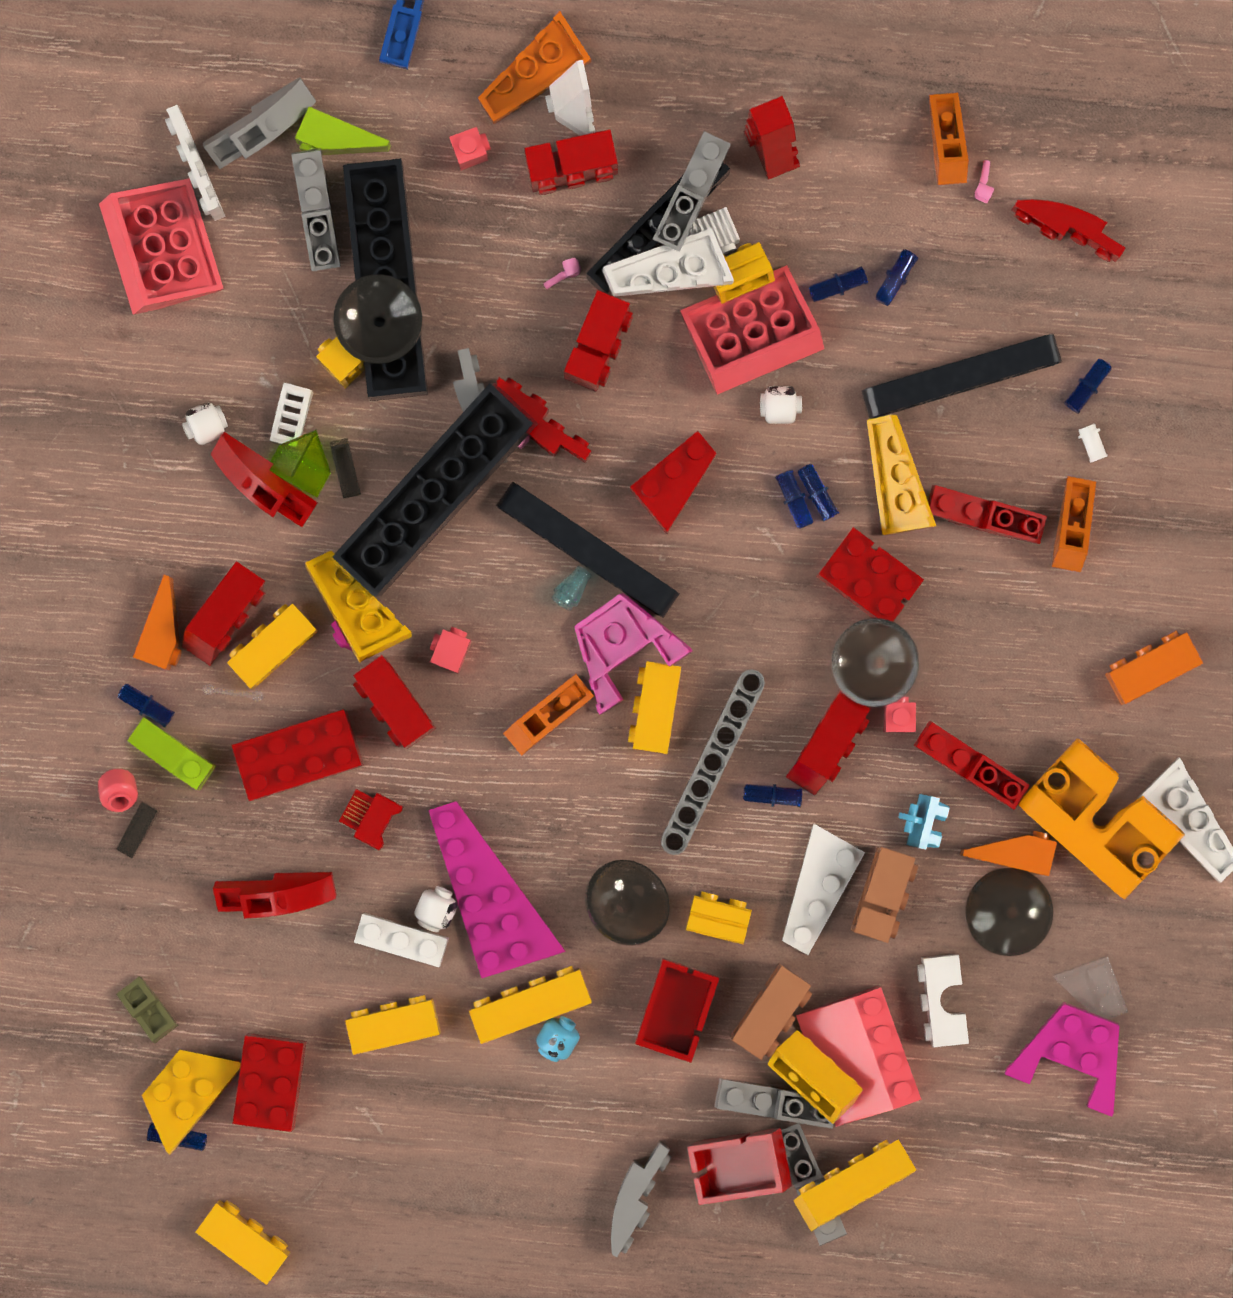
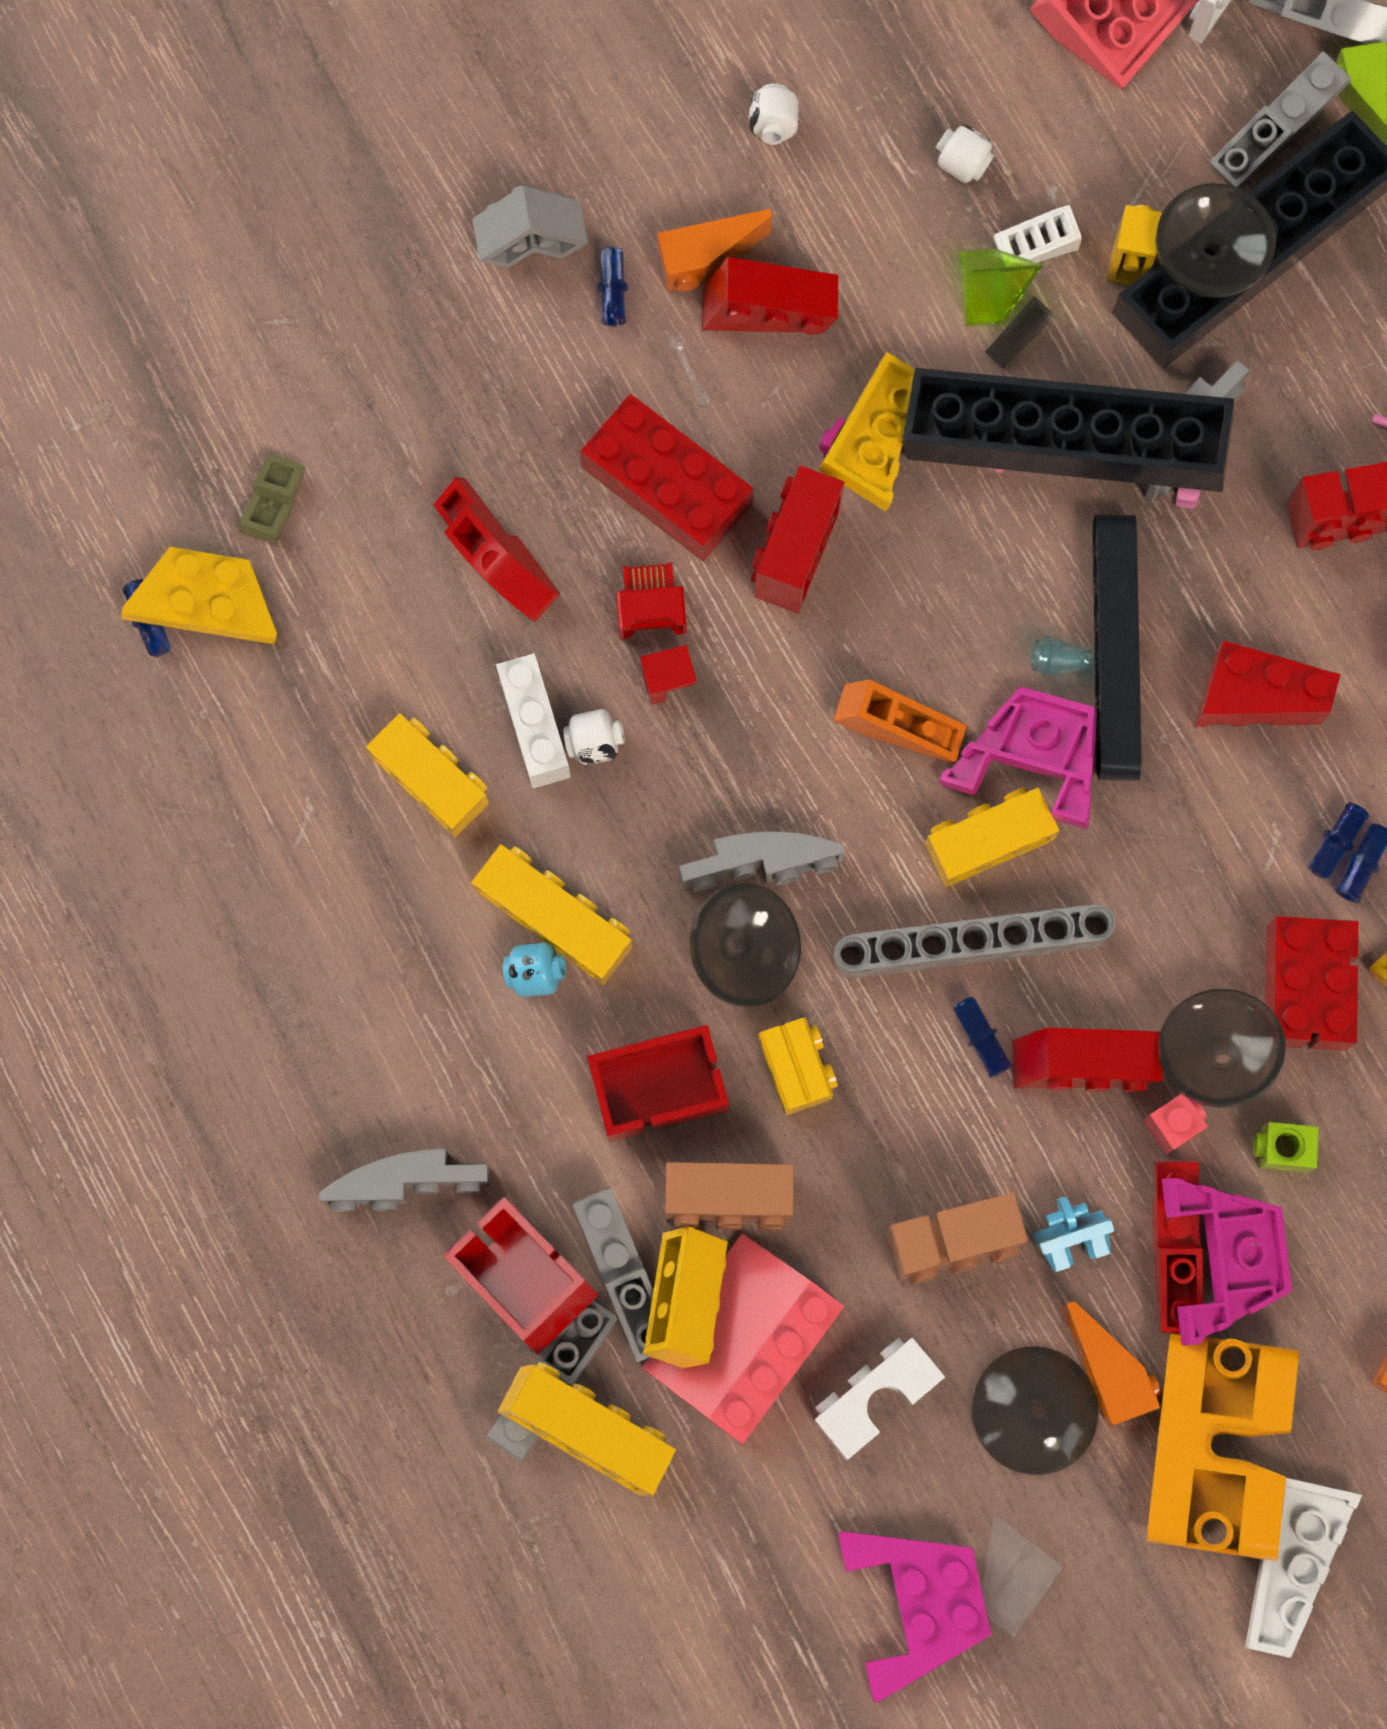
camera: 60 degrees right, 10 degrees down
coral head [98,769,138,812] -> none
clear smoke piece [116,802,160,858] -> none
lime slope [127,717,216,790] -> none
yellow brick [195,1200,290,1285] -> none
red slope [211,432,318,527] -> none
yellow brick [227,604,318,690] -> none
red brick [232,1033,307,1132] -> none
dark pink wing [428,801,566,979] -> none
coral brick [430,627,471,674] -> none
red slope [496,377,592,463] -> none
white wing [782,824,865,955] -> none
none -> light grey brick [472,185,588,268]
none -> red panel [640,645,696,705]
none -> light grey slope [679,832,845,892]
none -> white head [749,83,799,145]
none -> dark pink wing [1162,1178,1292,1345]
none -> lime brick [1253,1122,1319,1173]

